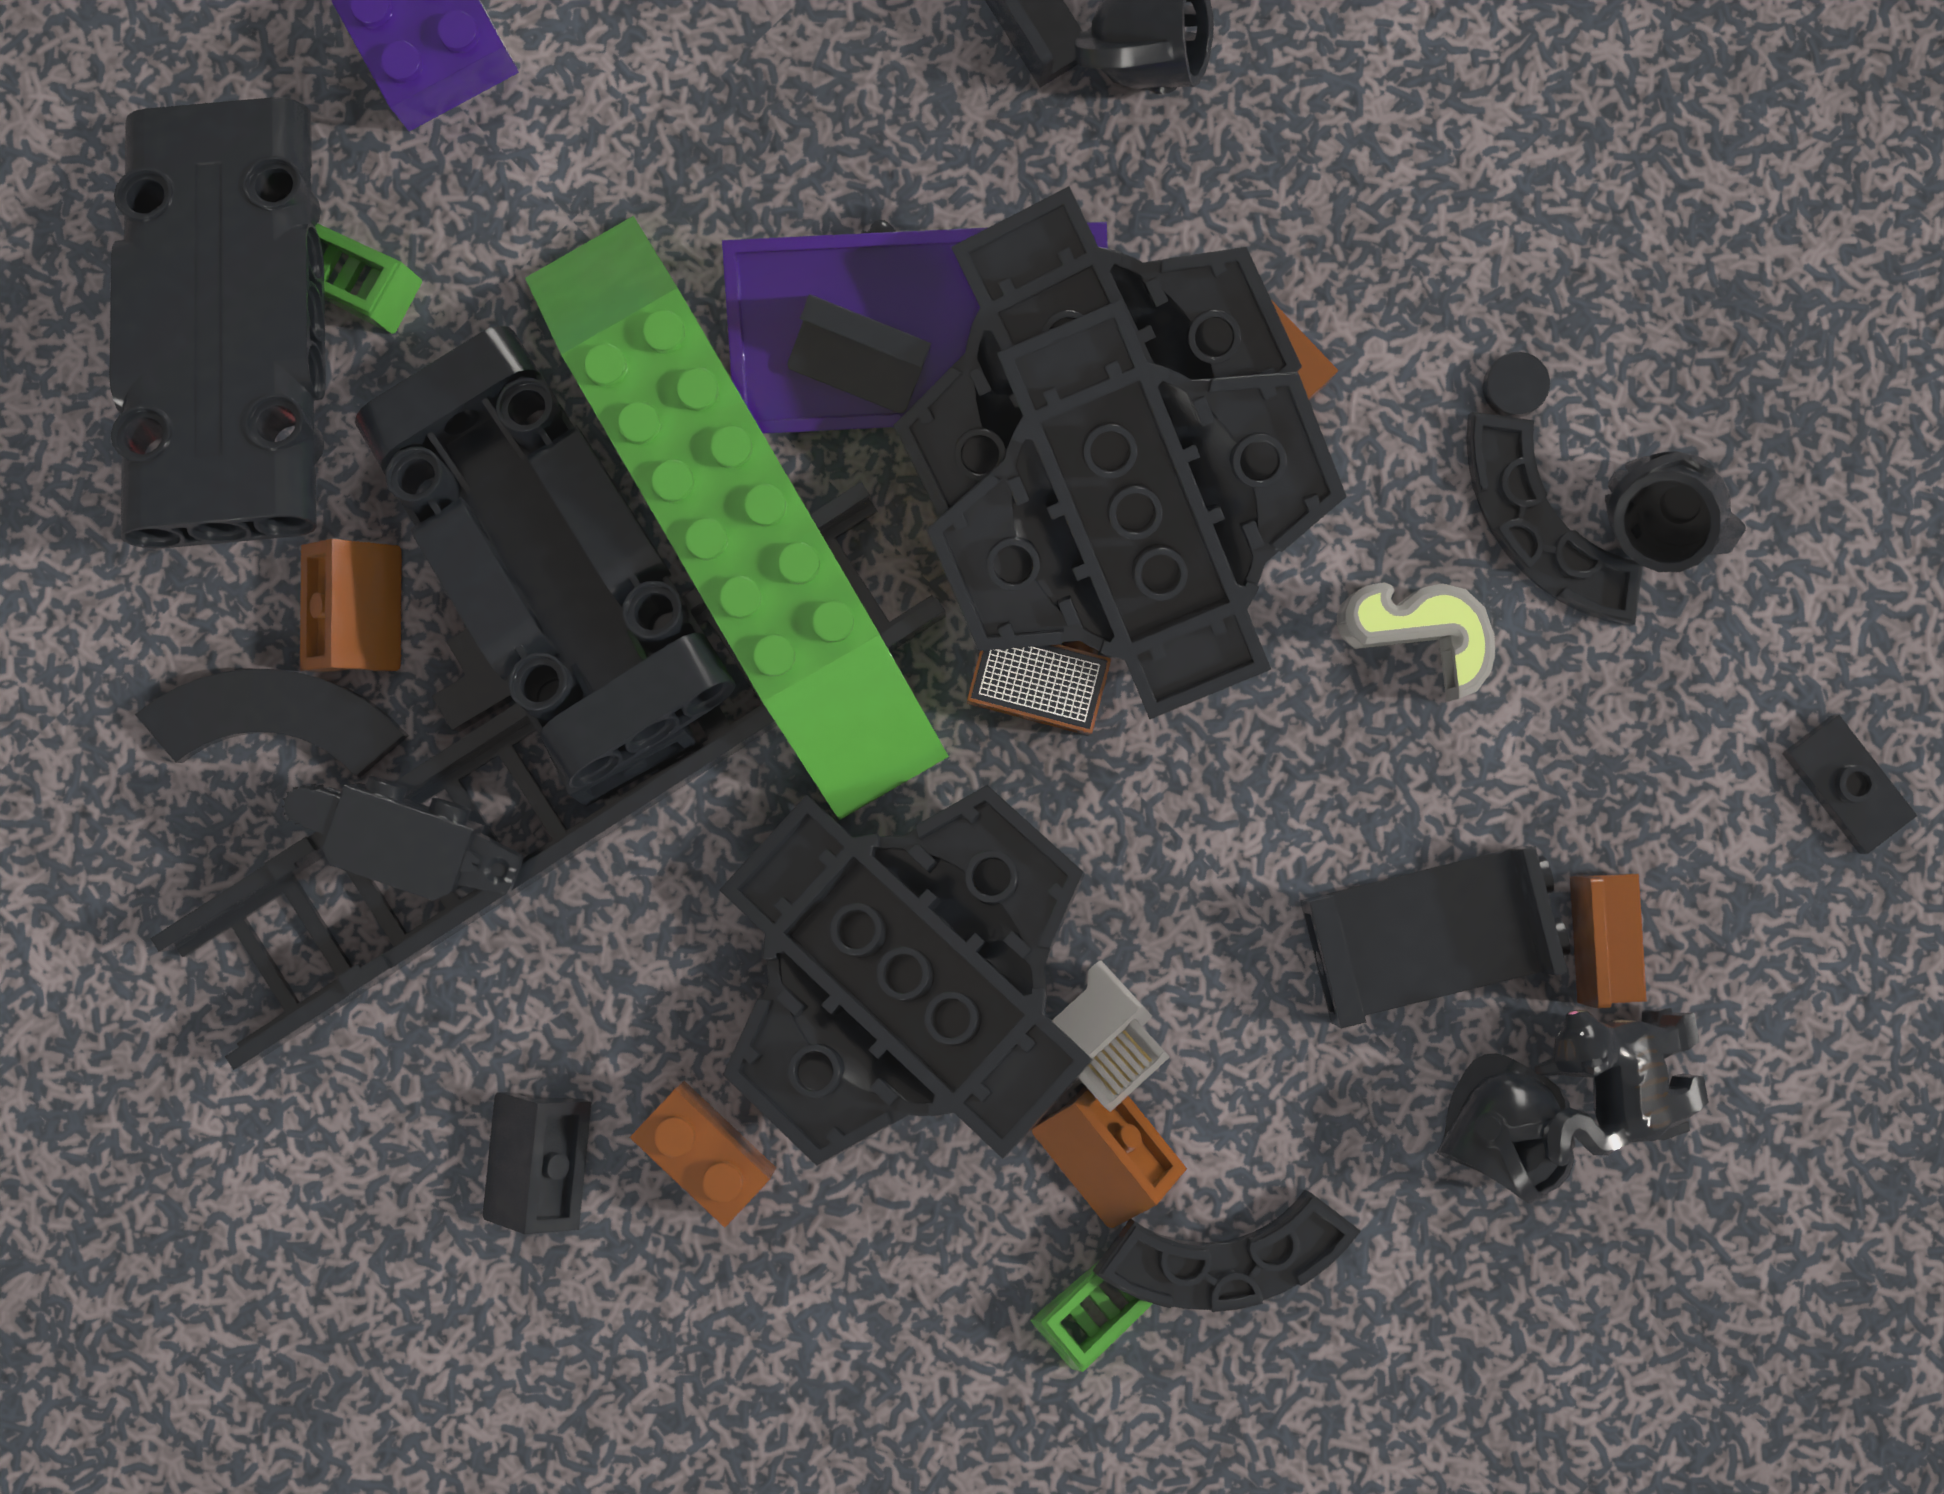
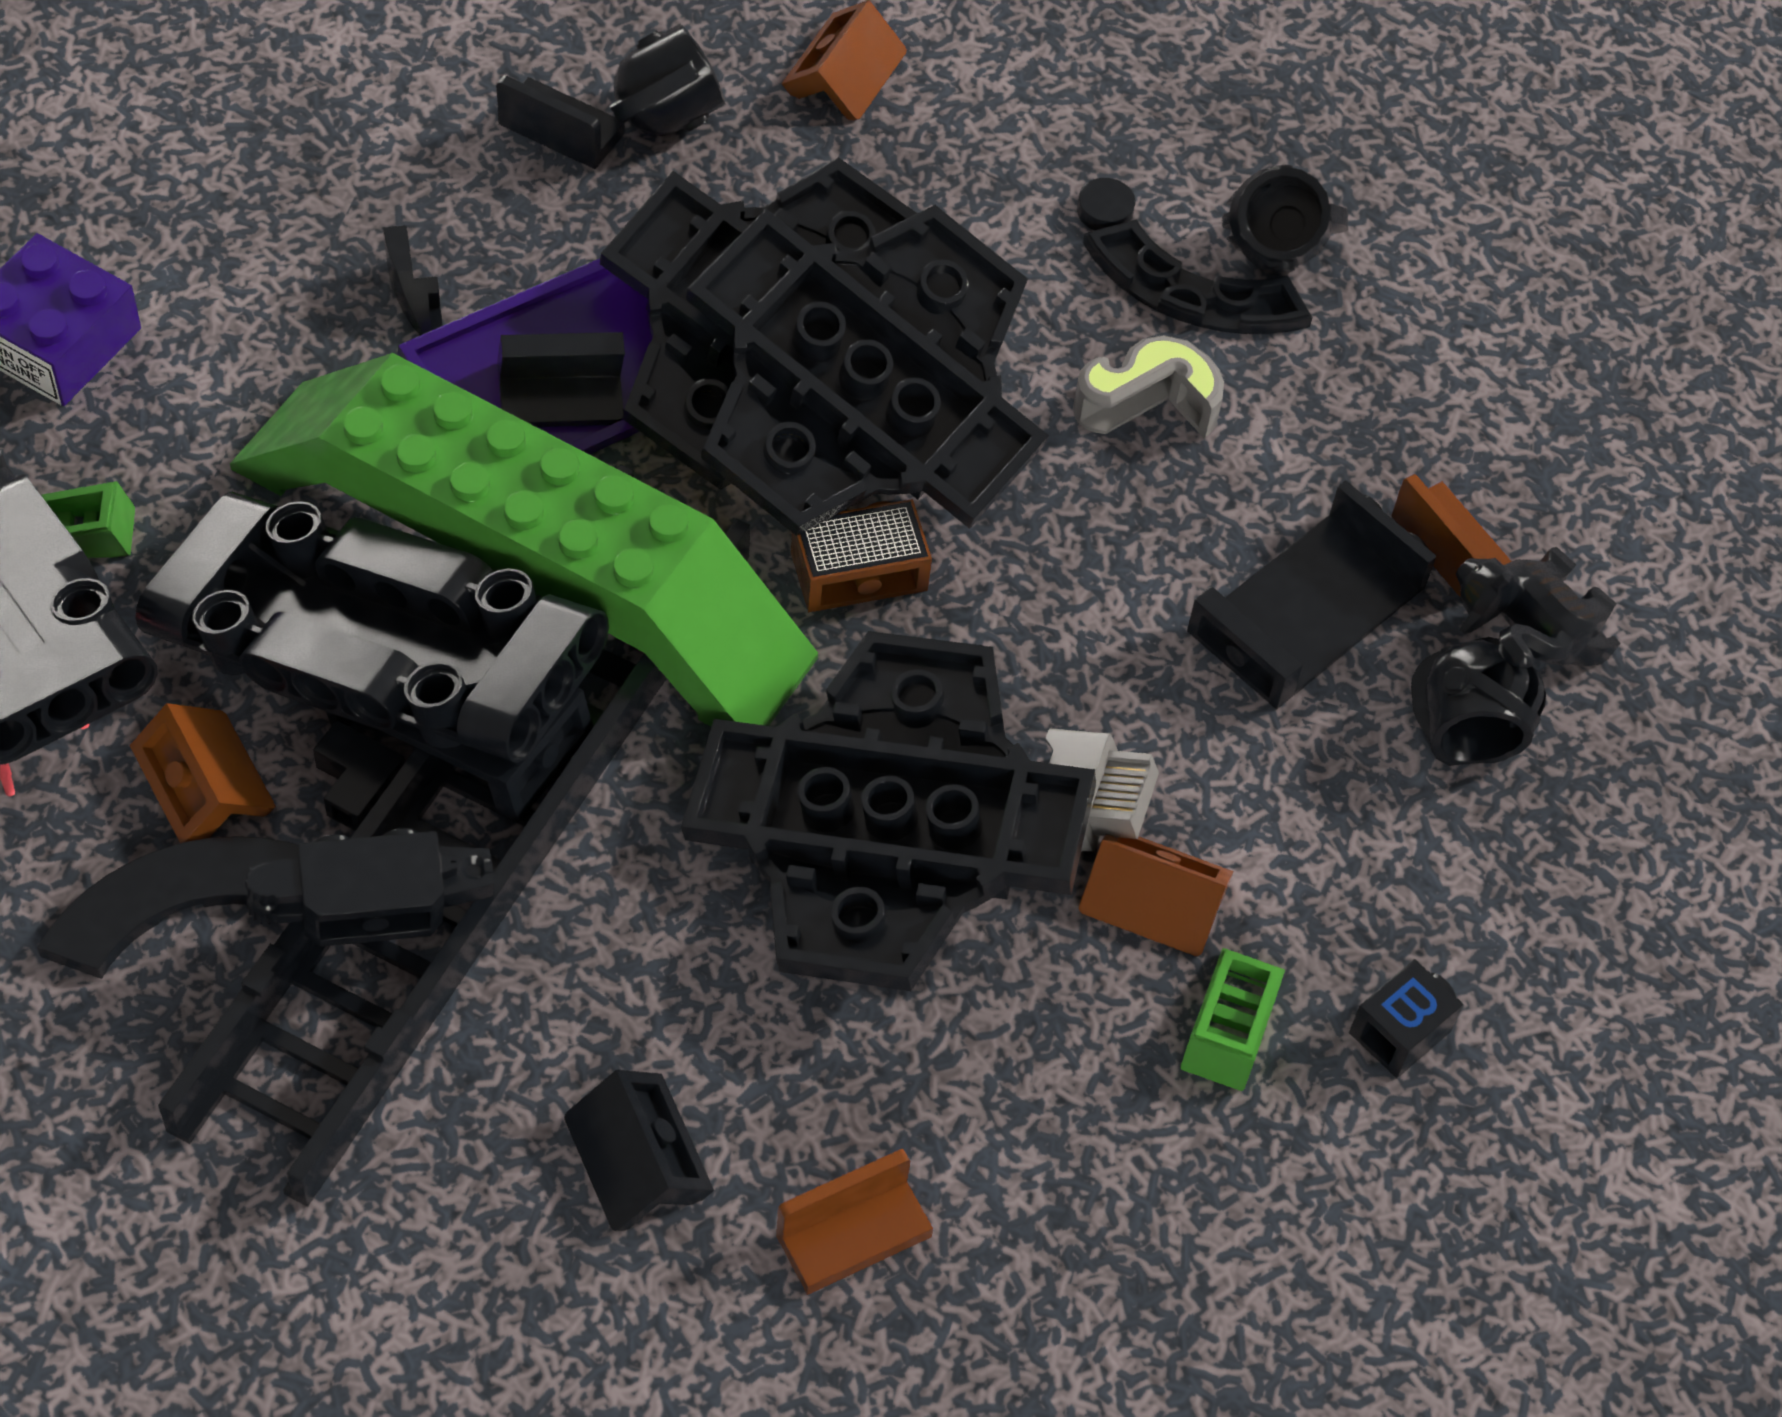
camera: 30 degrees left, 30 degrees down
dark orange brick [629,1081,776,1228] -> none
black tile [1092,1190,1361,1312] -> none
black plate [1782,715,1917,854] -> none
none -> black slope [383,225,443,335]
none -> dark orange panel [776,1149,933,1295]
none -> dark orange panel [781,0,907,121]
none -> black brick [1349,959,1464,1078]

